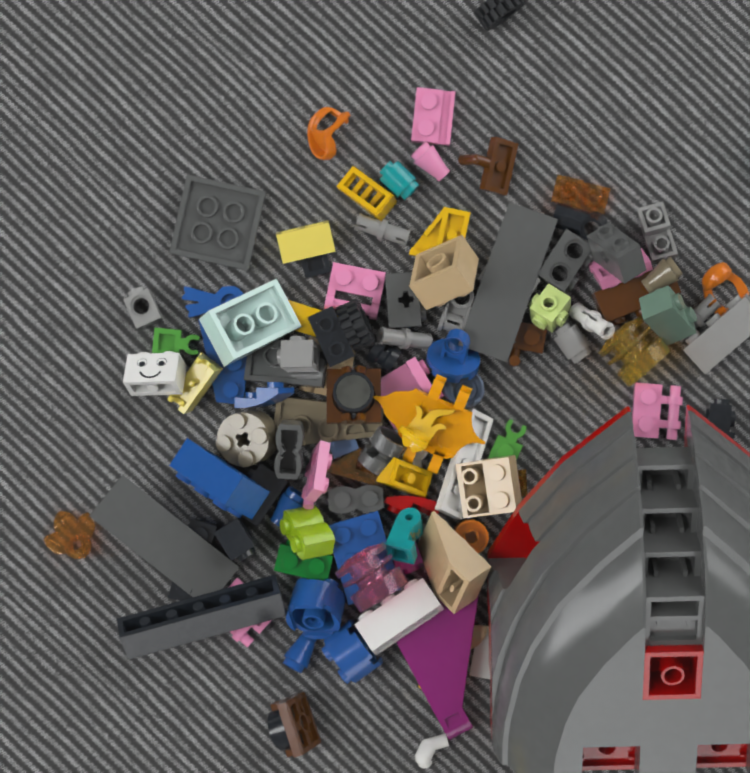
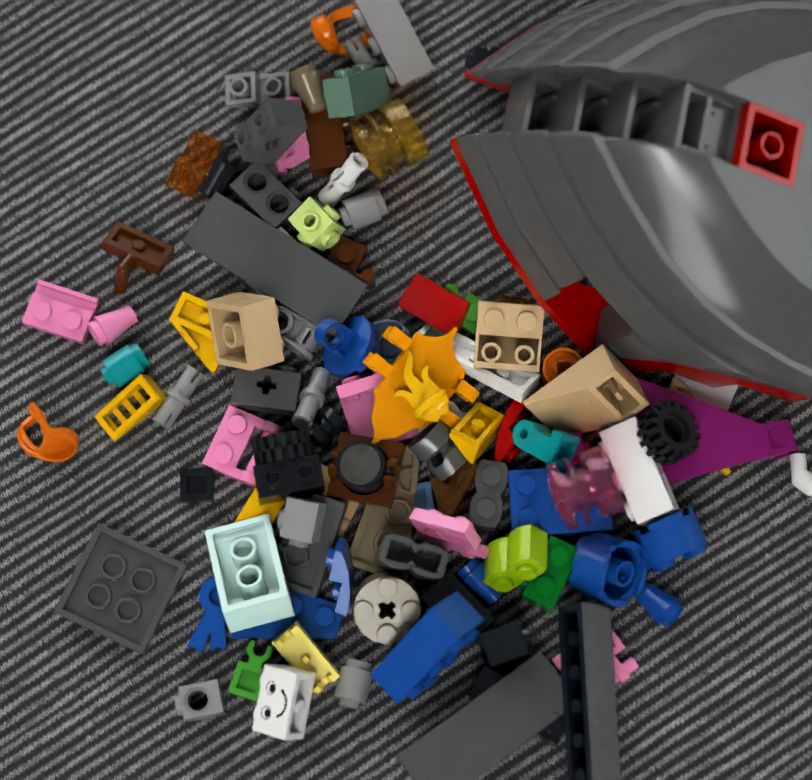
camera: 75 degrees left, 10 degrees down
reddish brown piece [267,691,321,758] -> none
light yellow hinge [276,220,336,264] -> none
bright pink plate [632,383,683,440] -> none
none -> light grey brick [334,658,372,710]
none -> red slope [398,273,471,334]
none -> black tyre [637,400,701,466]

